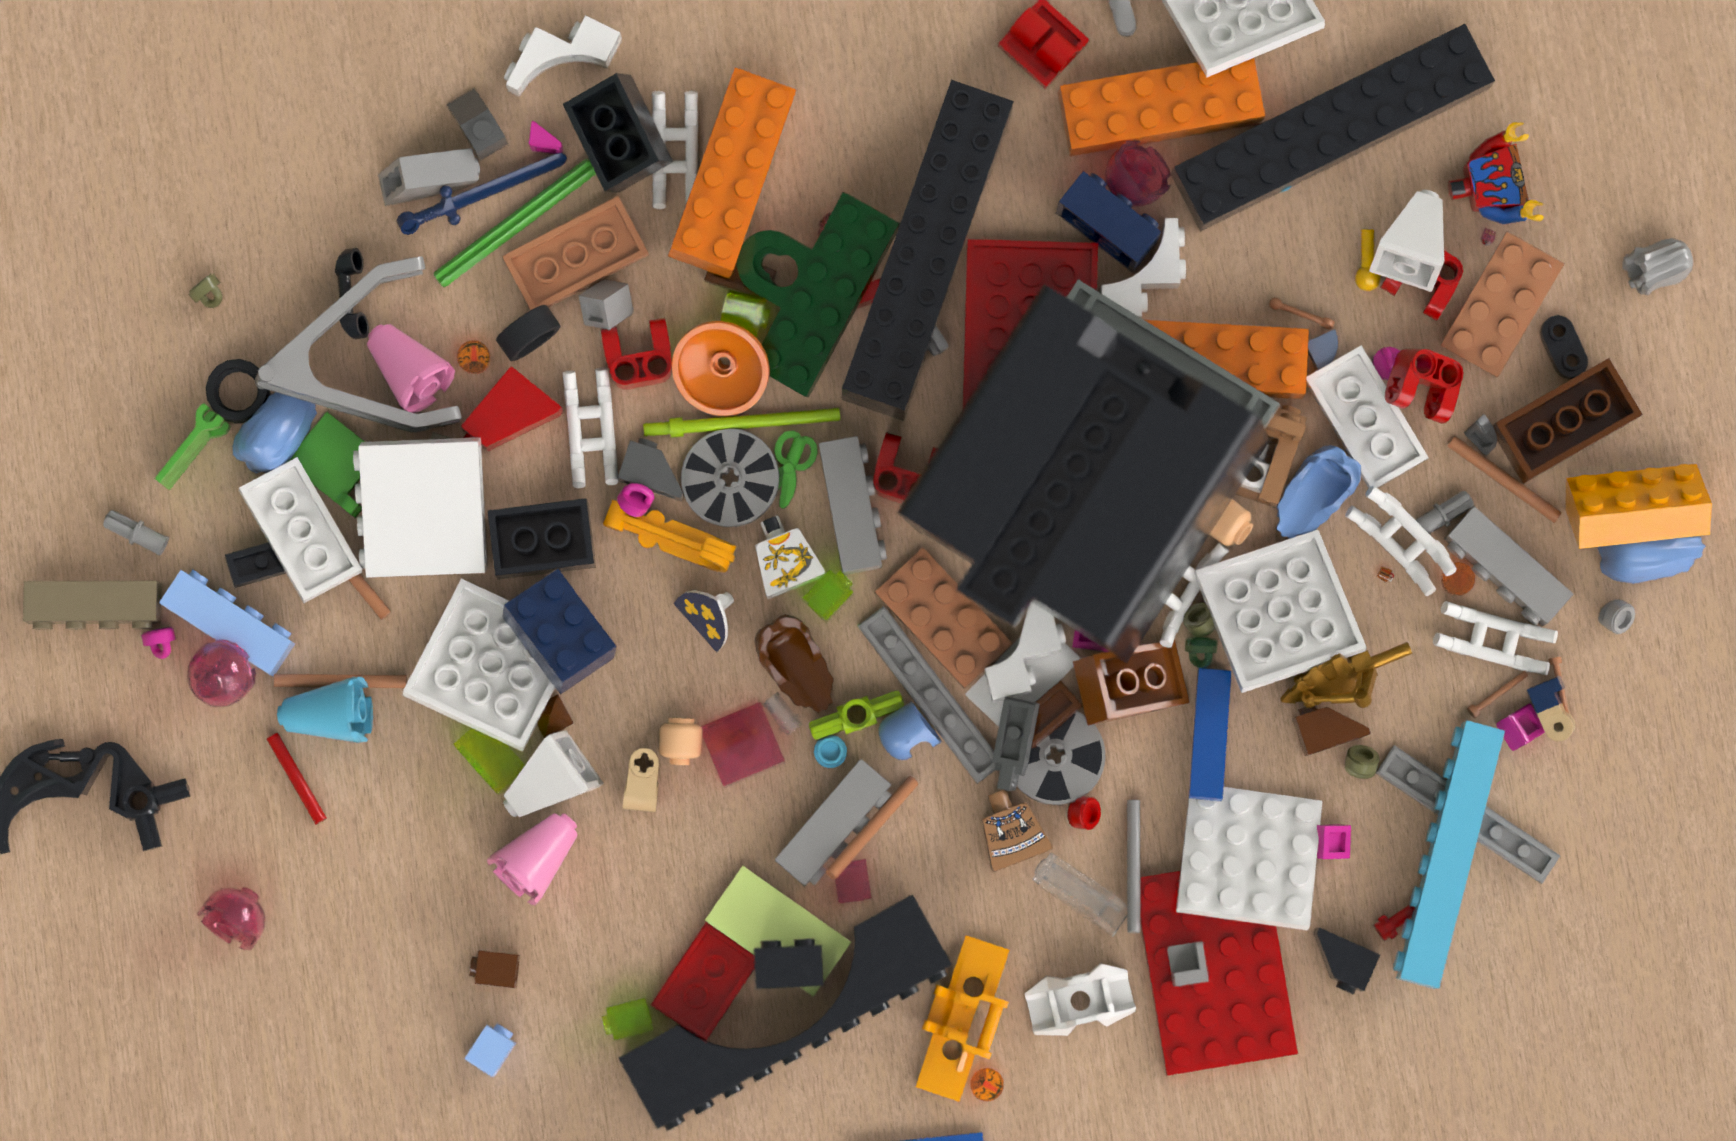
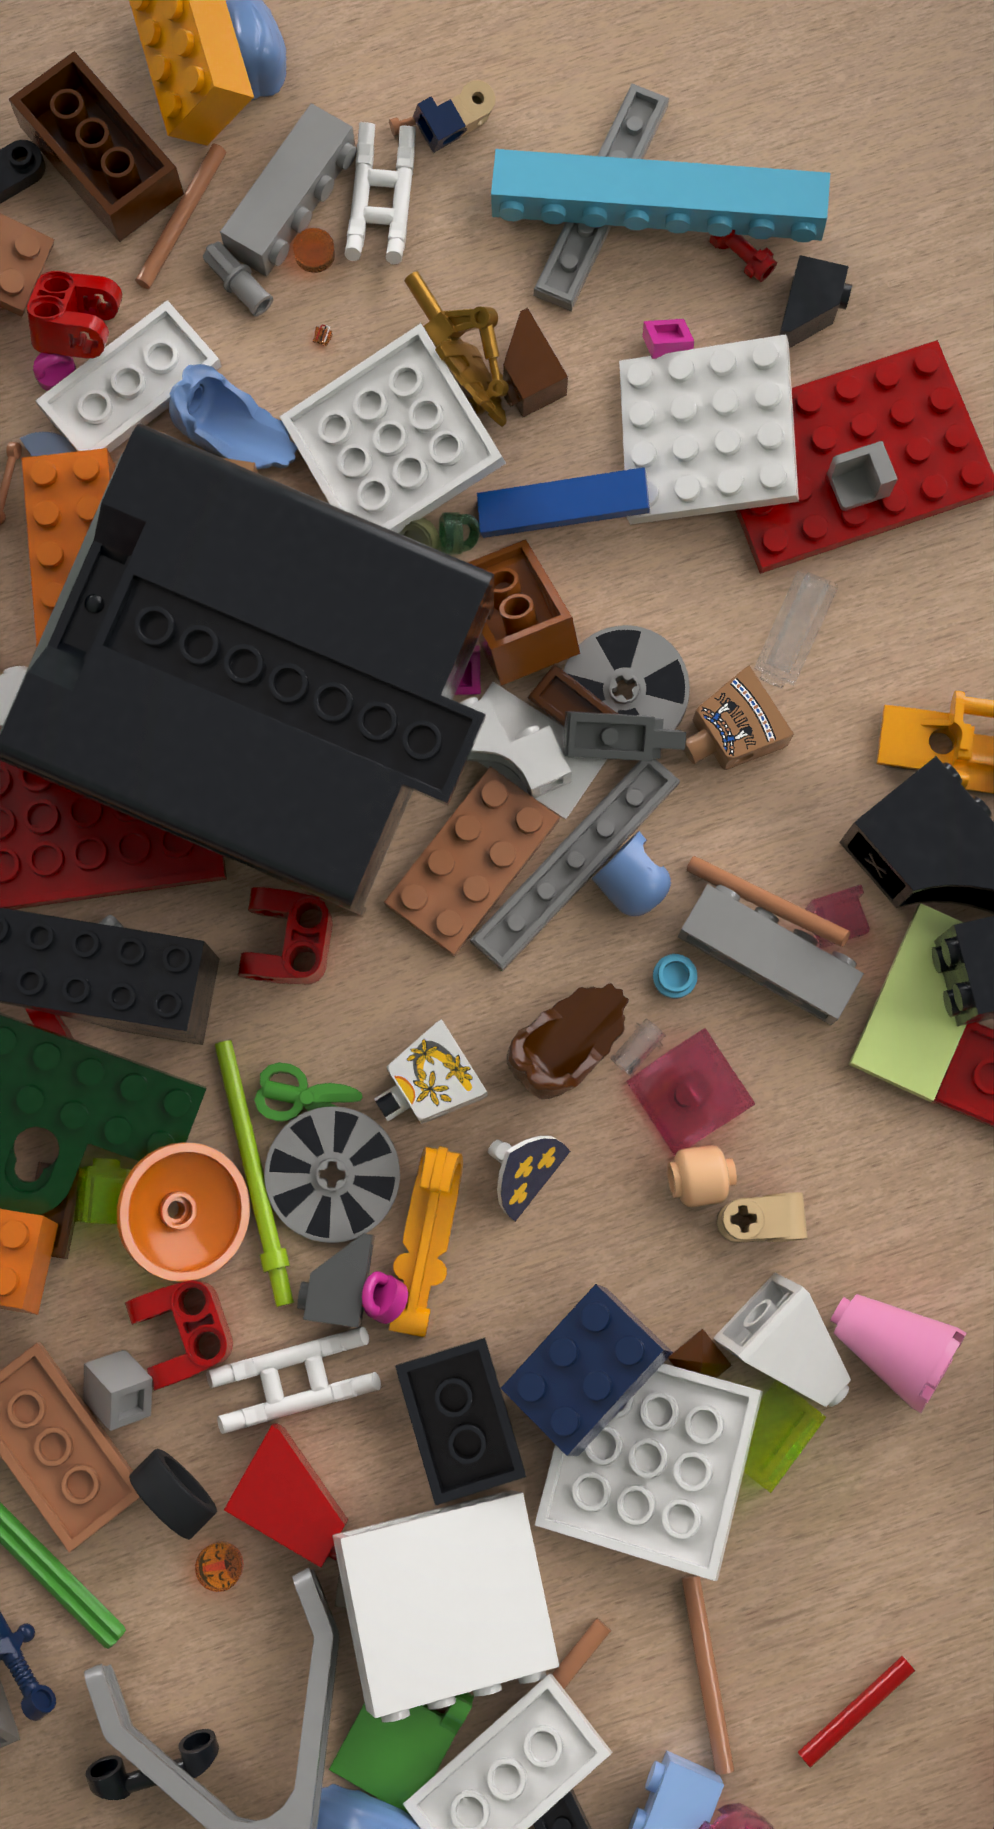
camera: 95 degrees left, 5 degrees down
medium azure cone [277,677,373,743] -> none
bright pink cone [367,324,455,413] -> none
clear neon green brick [802,570,854,623] -> none
lime axle [809,690,904,740] -> none
light grey brick [819,436,887,575] -> none
white piece [1025,963,1136,1036] -> none
red tile [1067,796,1101,830] -> none
light grey bar [1127,800,1141,933] -> none
white piece [1345,485,1457,596] -> none
olive tile [1345,745,1379,779] -> none
dark grey tile [1464,414,1497,456] -> none
nougat piece [1467,671,1528,719] -> none
dark pink slope [1496,703,1545,751] -> none
light grey tile [1598,600,1635,634] -> none

